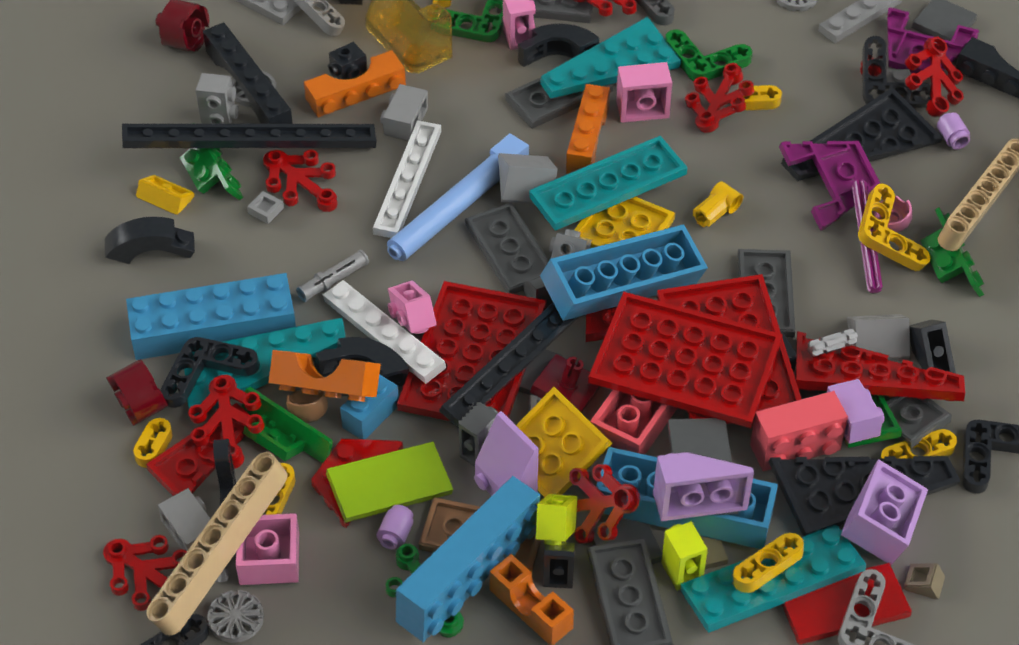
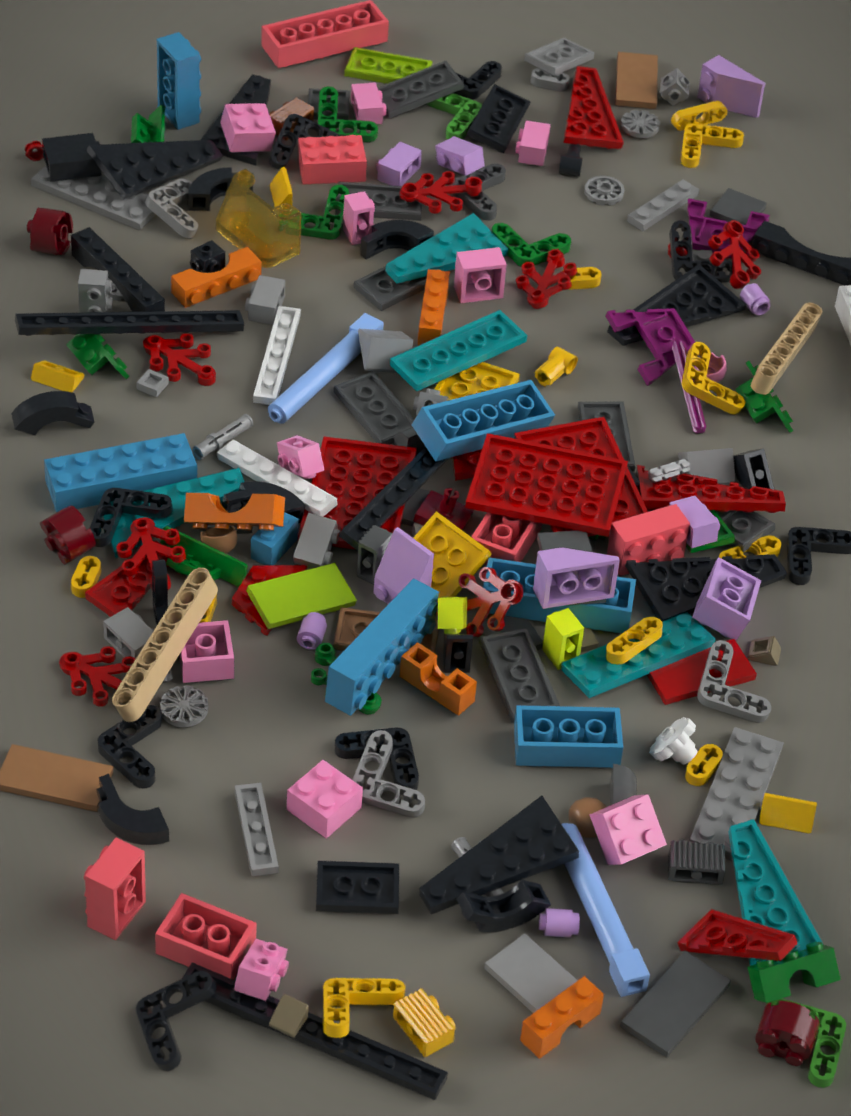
camera: 10 degrees left, 5 degrees down
none -> light grey brick [293,513,340,569]

